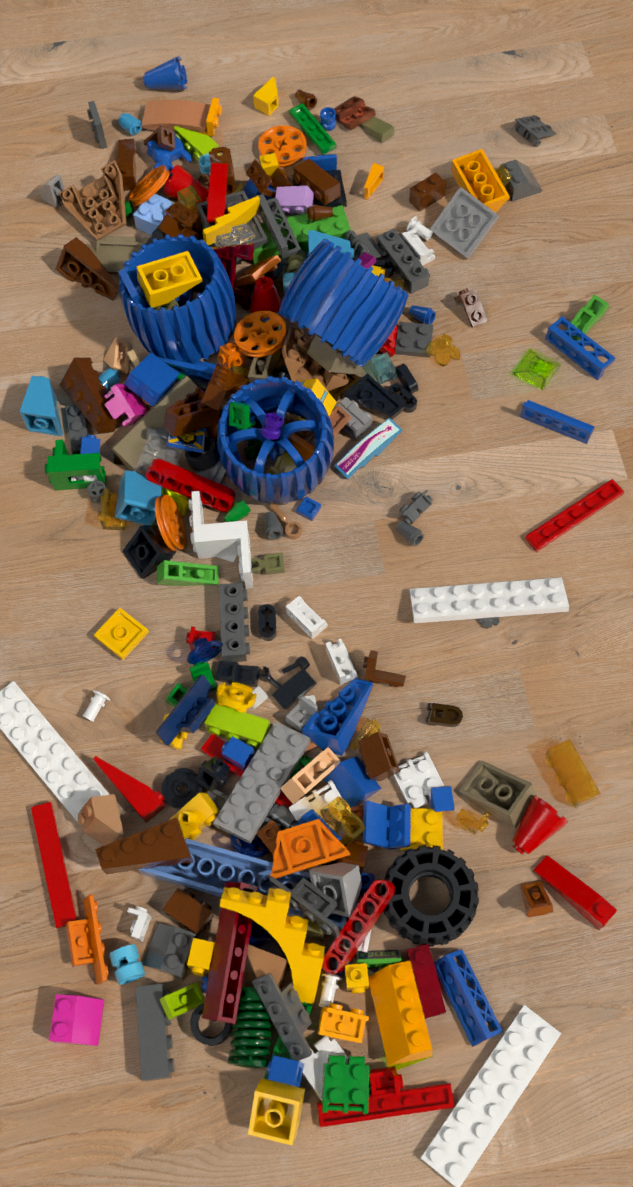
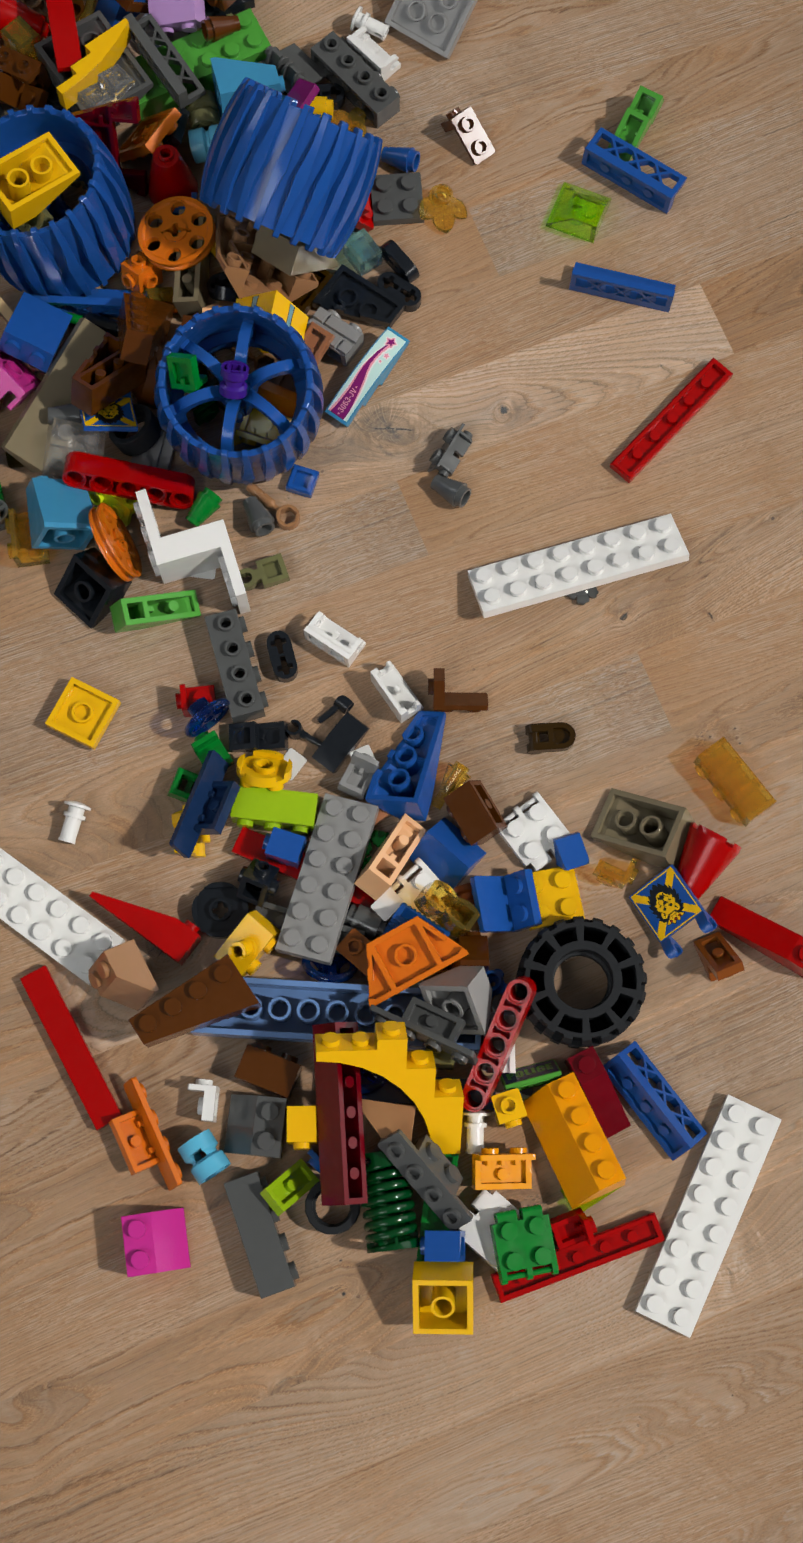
camera: 15 degrees left, 10 degrees up
none -> flag [629,864,717,959]

